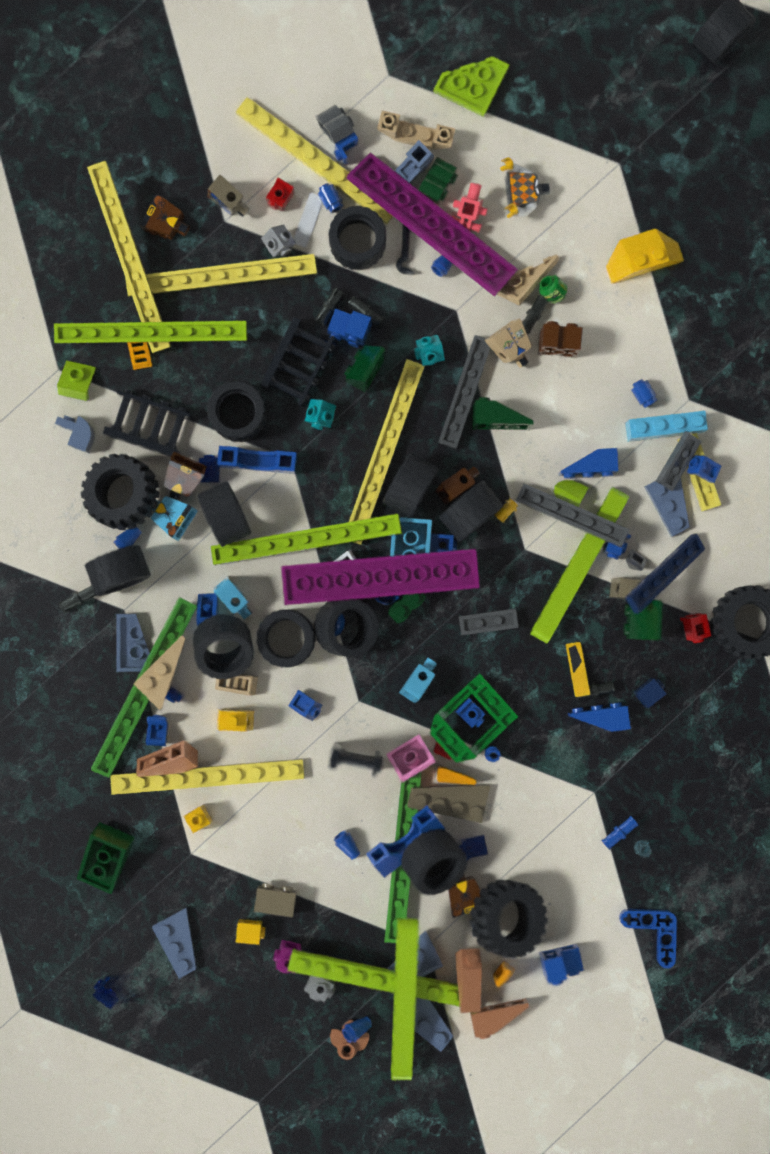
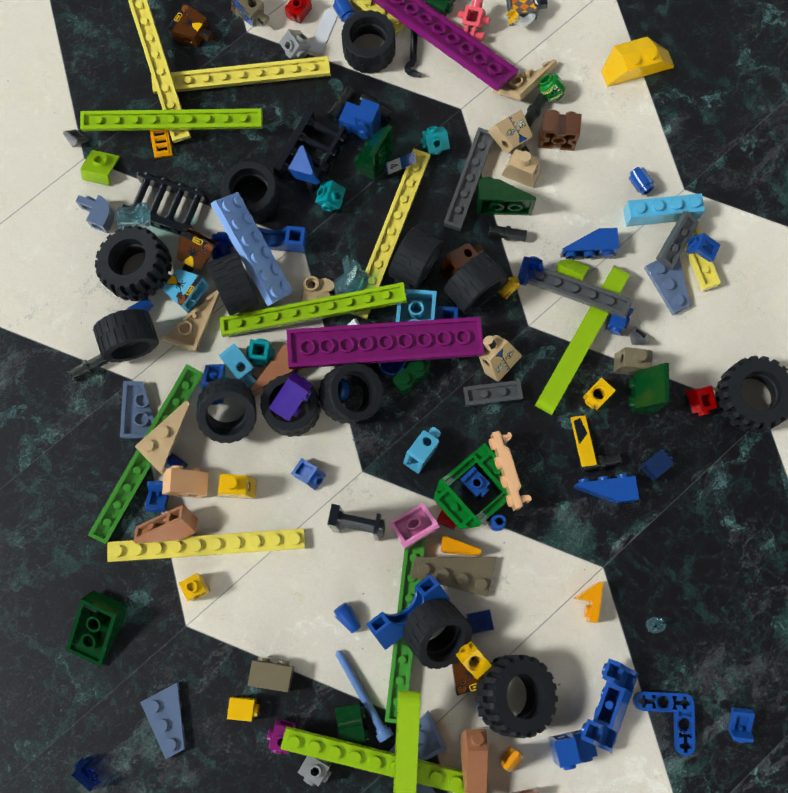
camera: 10 degrees right, 10 degrees down
tan slope [215,674,258,696] -> none
blue cone [431,255,453,277] -> none
blue pin [601,816,638,850] -> none
dark blue plate [625,533,705,614] -> none
none -> flat silver slope [63,129,89,147]
none -> clear light blue brick [115,203,151,230]
none -> tan wing [162,290,220,353]
none -> light nougat brick [162,465,209,498]
none -> light blue plate [211,192,293,306]
none -> teal brick [246,339,275,367]
none -> nougat slope [251,344,303,396]
none -> dark purple brick [269,372,313,421]
none -> blue slope [288,145,320,185]
none -> tan plate [301,276,336,302]
none -> clear light blue brick [333,255,368,295]
none -> dark green brick [335,702,370,746]
none -> medium blue piece [336,650,393,743]
none -> sticker [385,152,416,175]
none -> yellow brick [456,641,492,680]
none -> tan torso [478,335,522,382]
none -> pearl dark grey pin [488,224,527,242]
none -> light nougat piece [489,431,532,511]
none -> tan torso [502,149,540,188]
none -> clear blue bracket [518,256,544,286]
none -> light orange slope [574,582,603,623]
none -> blue bracket [581,658,639,753]
none -> yellow brick [583,377,616,410]
none -> blue bracket [728,707,755,743]

